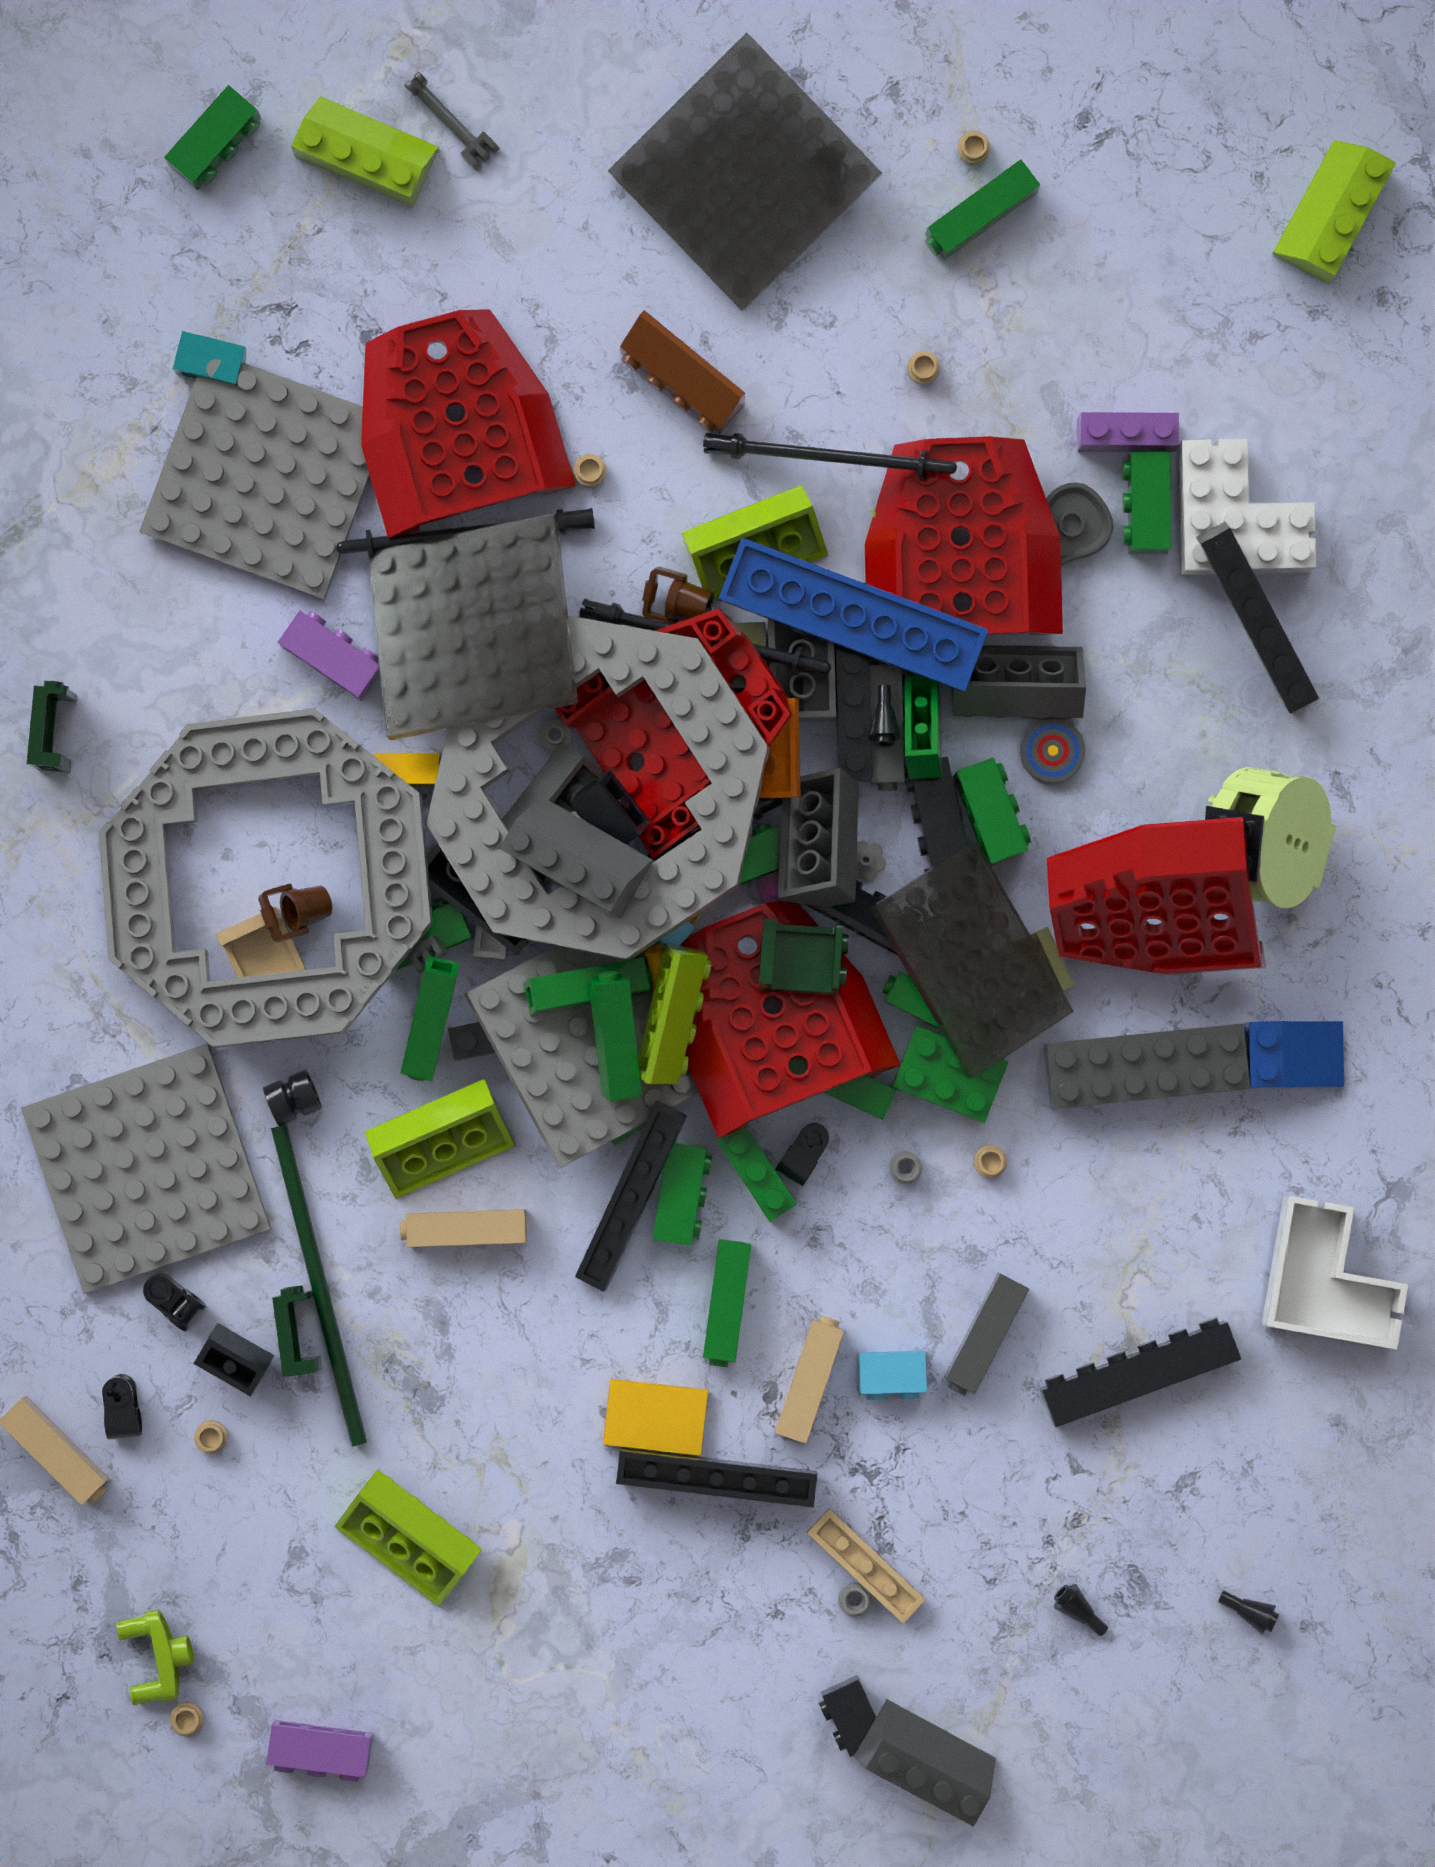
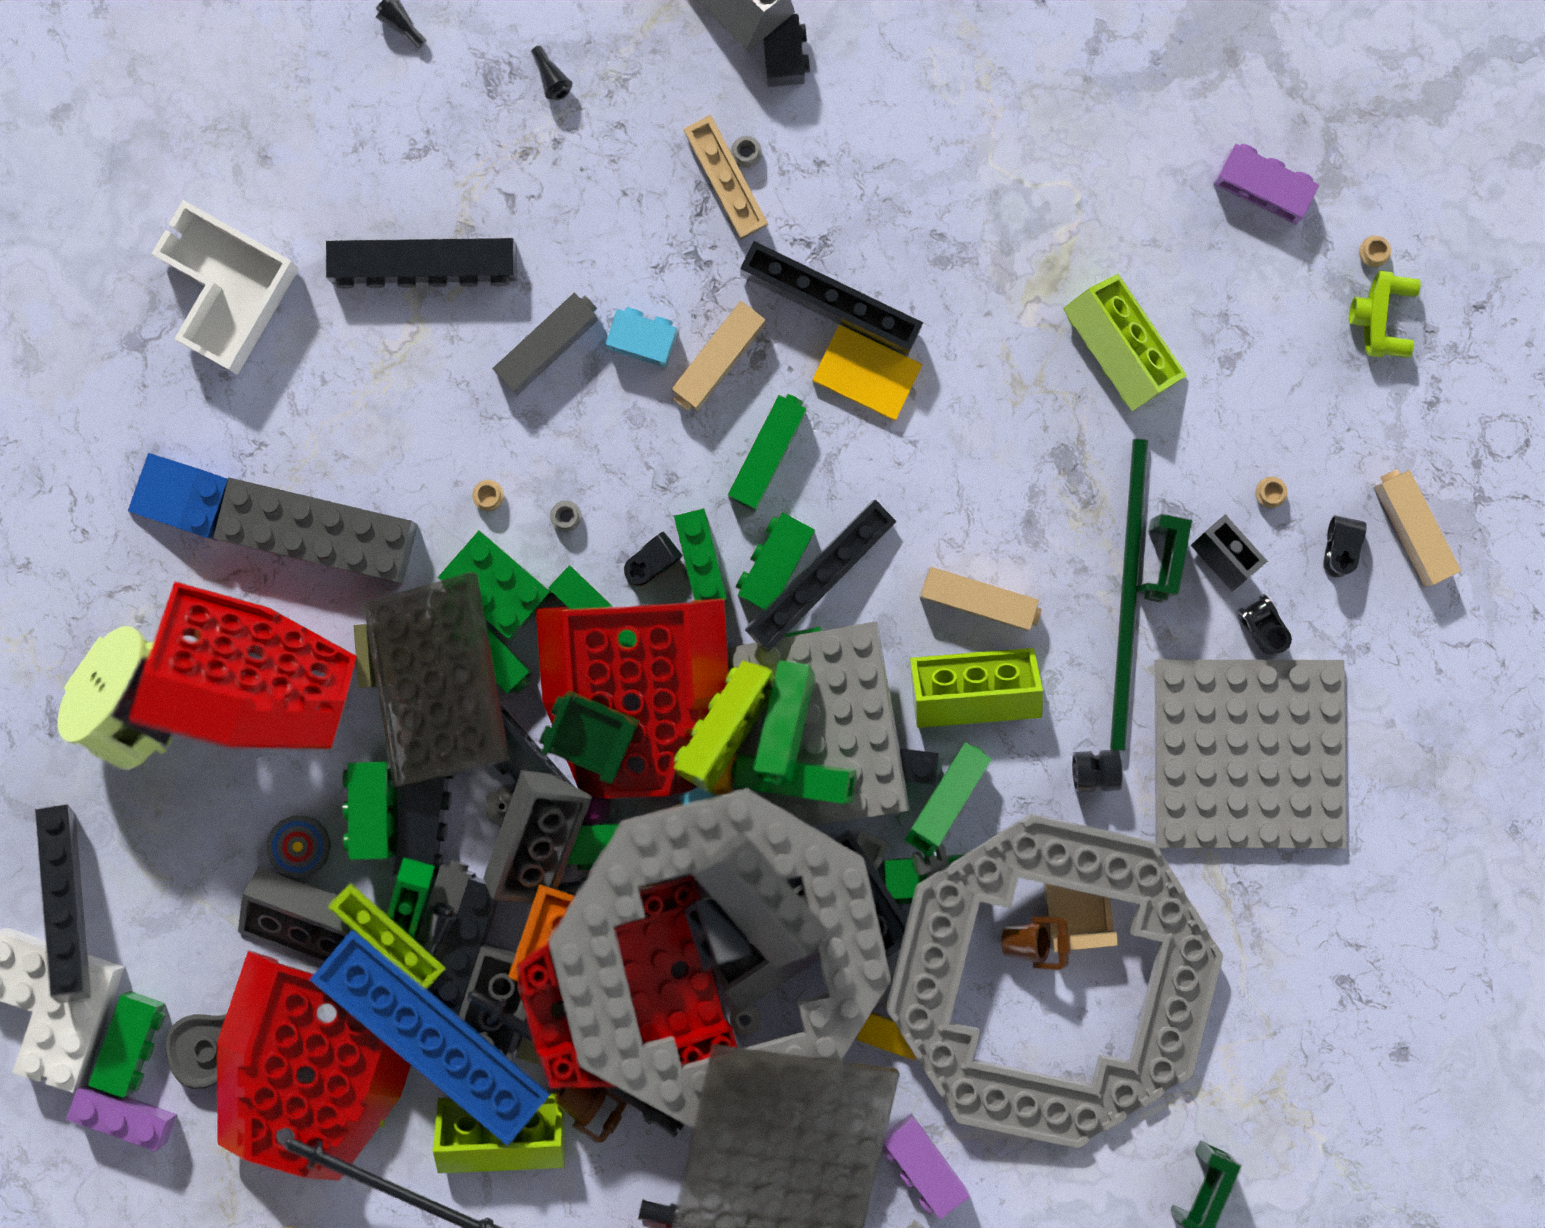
camera: 155 degrees left, 0 degrees up
none -> lime slope [328,884,446,989]

